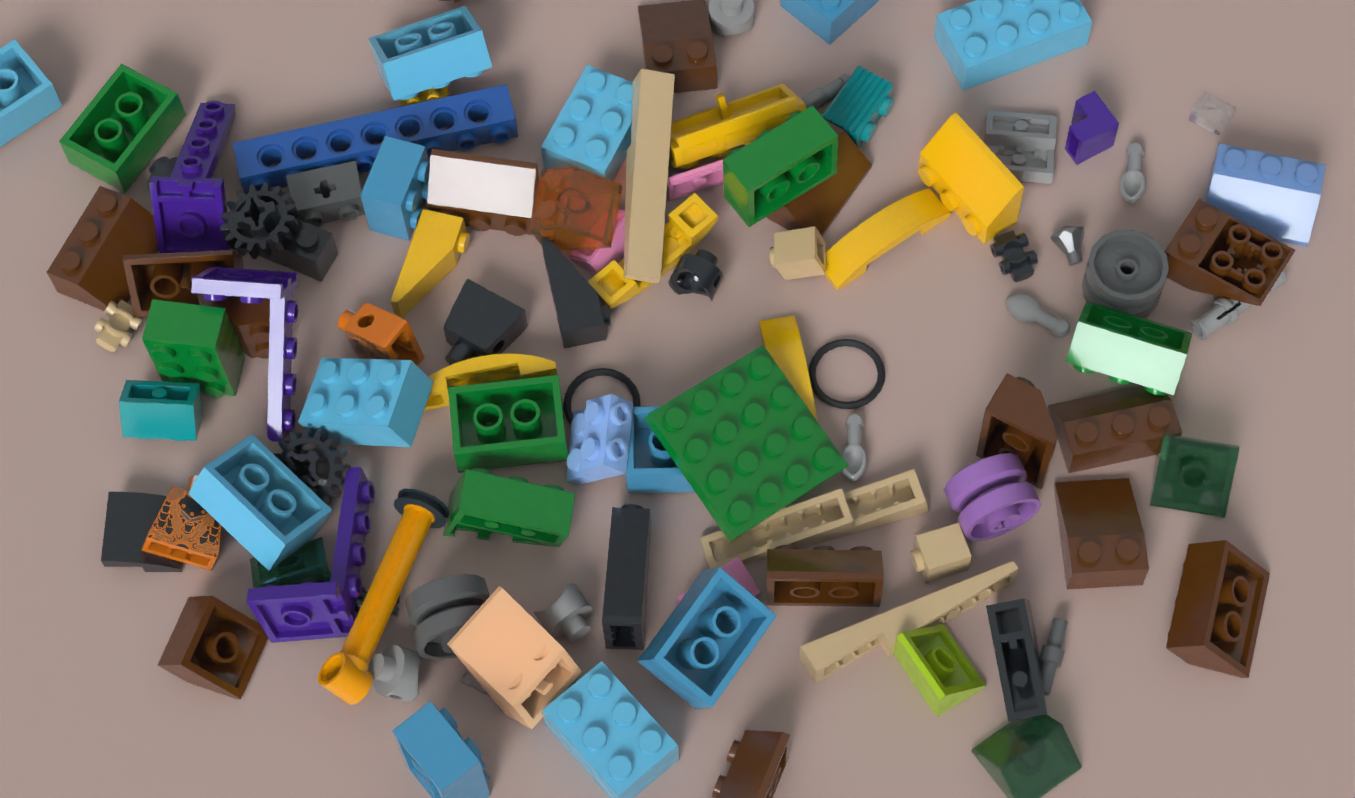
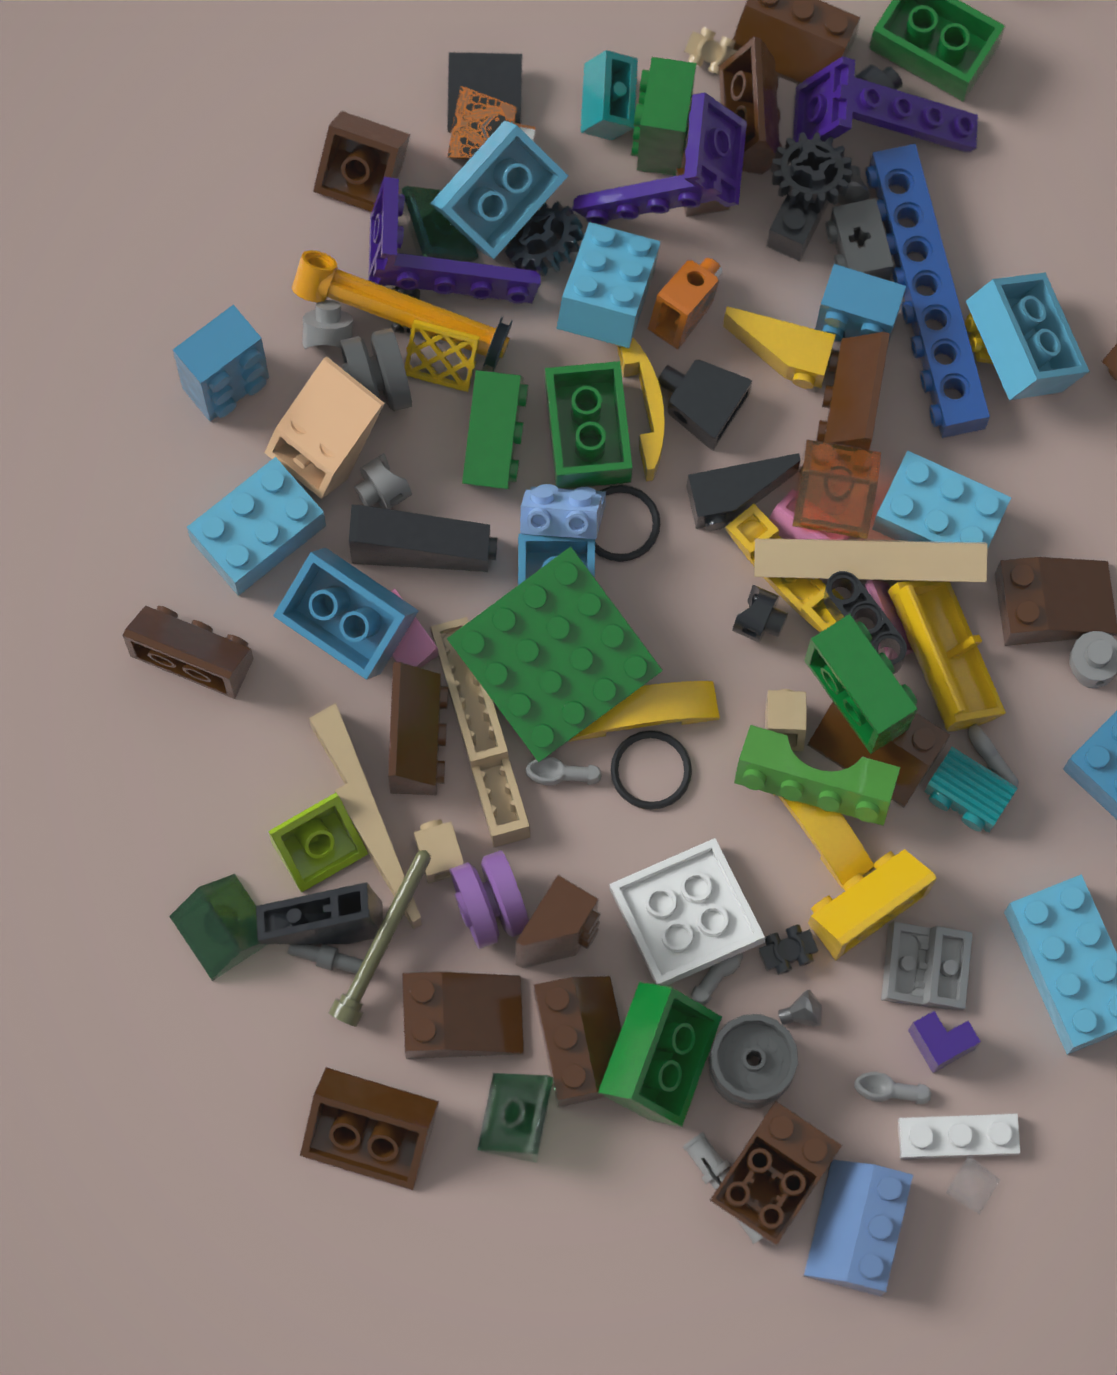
camera: 85 degrees right, 10 degrees up
none -> olive piece [329,850,431,1027]
none -> yellow window [404,319,480,392]
none -> white plate [609,838,765,986]
none -> bright green arch [734,725,900,826]
none -> black beam [823,571,907,674]
none -> white plate [898,1114,1020,1160]

